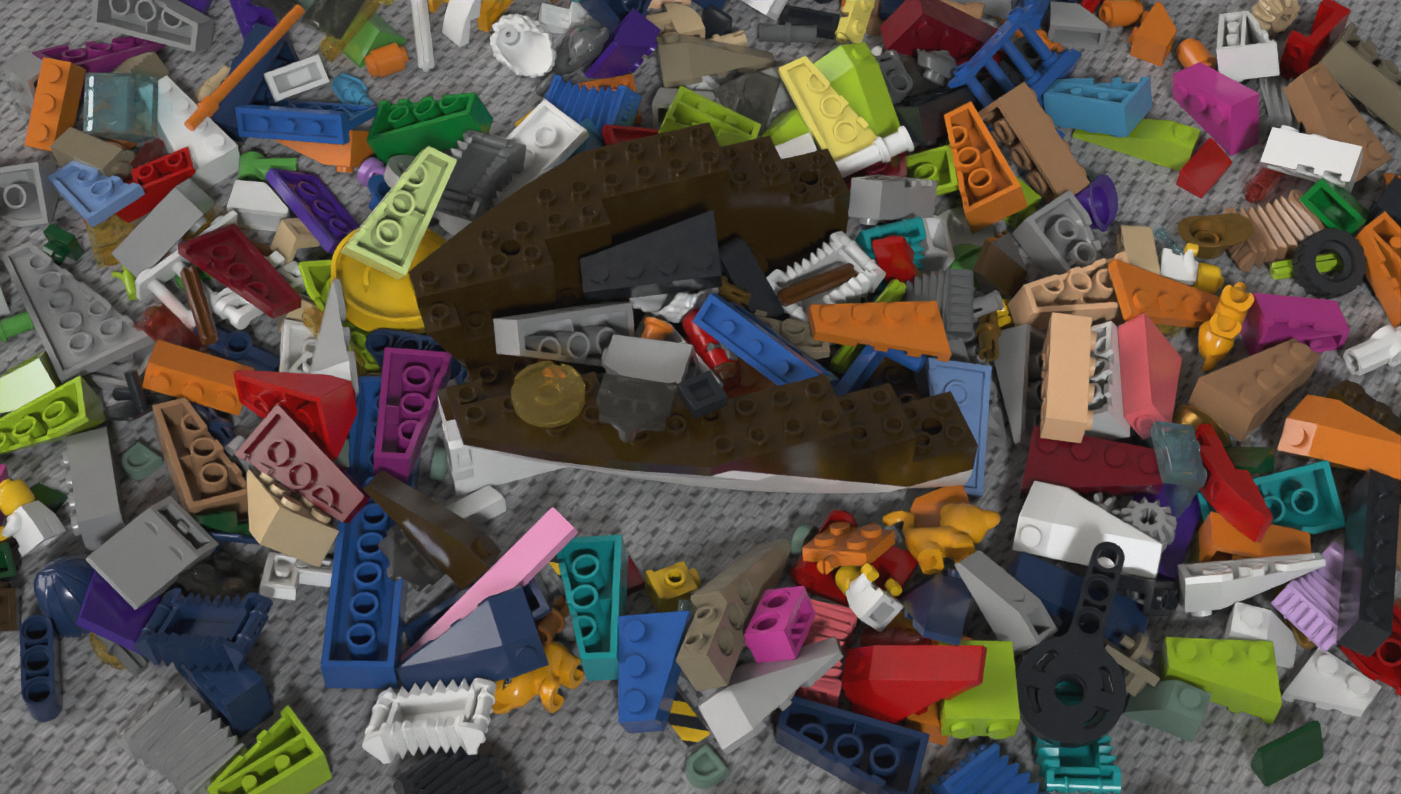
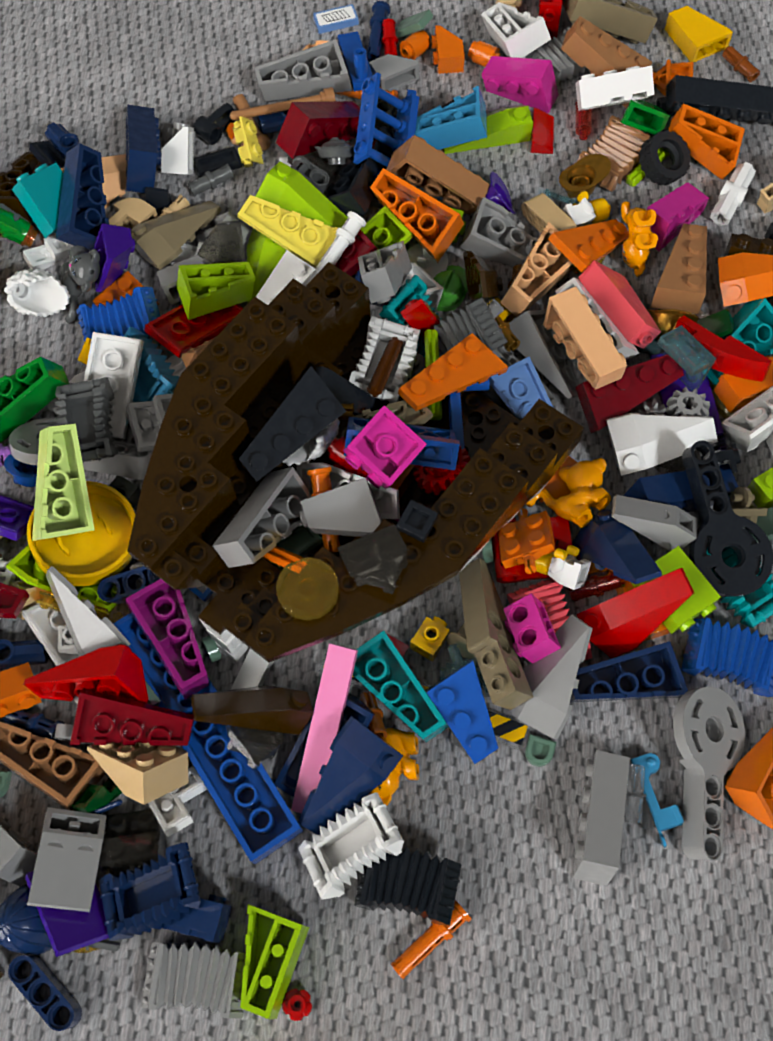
camera: 30 degrees left, 15 degrees up
none -> dark pink plate [343,405,427,489]

